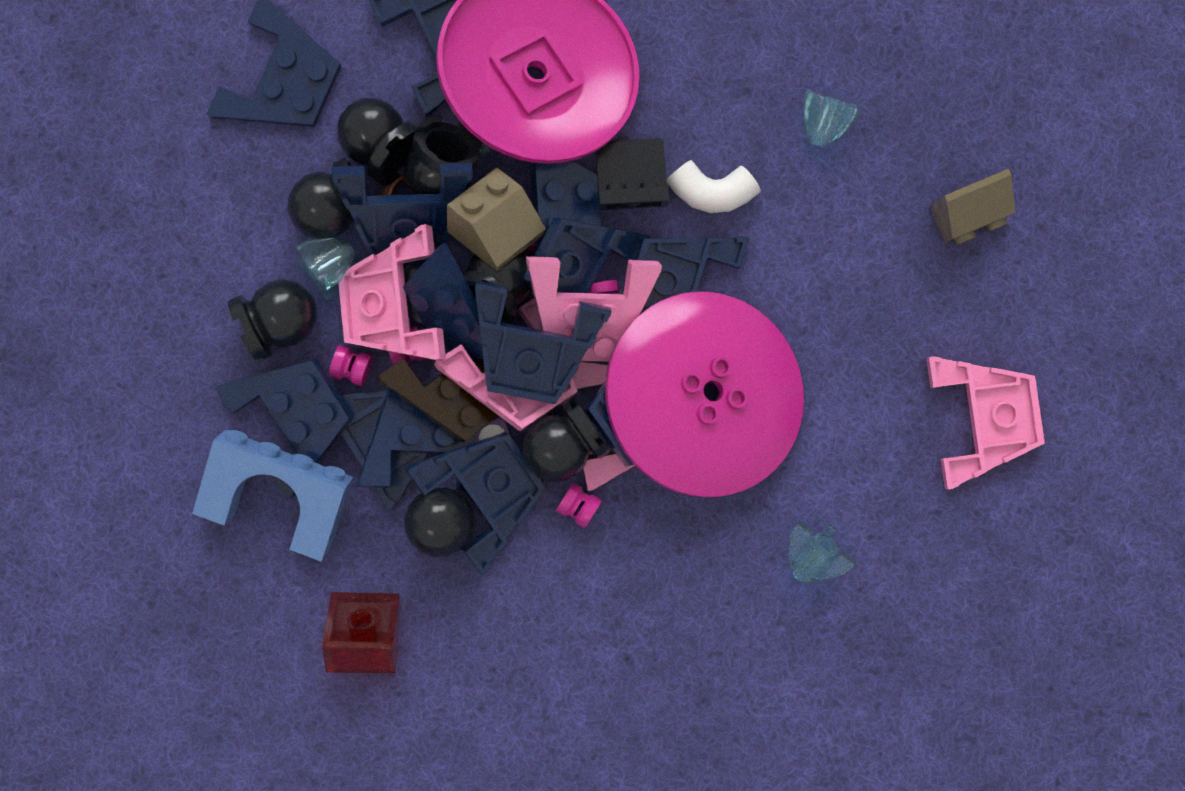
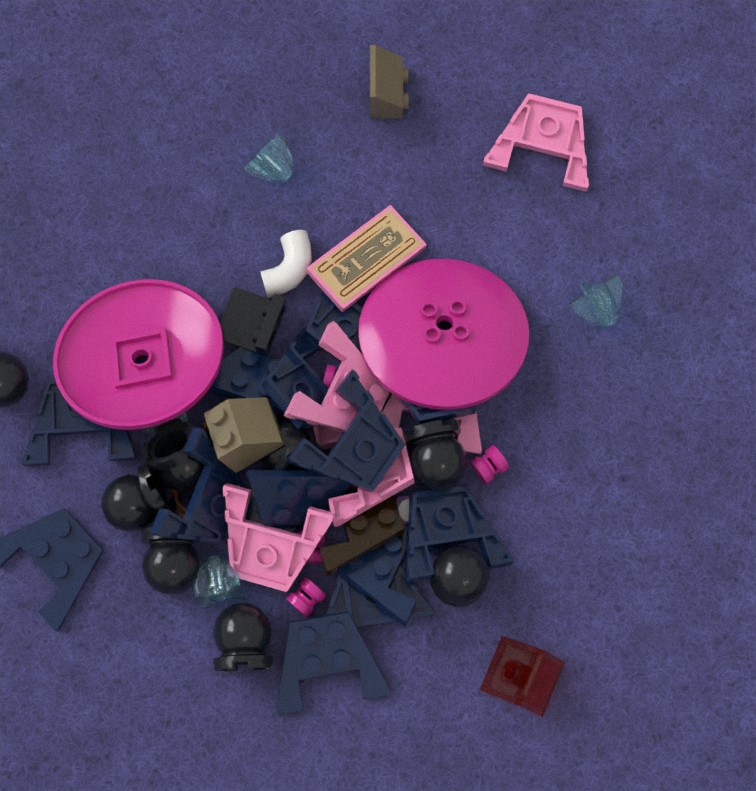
camera: 65 degrees left, 10 degrees down
medium blue arch [192,430,354,562] -> none
none -> tile [306,205,427,312]

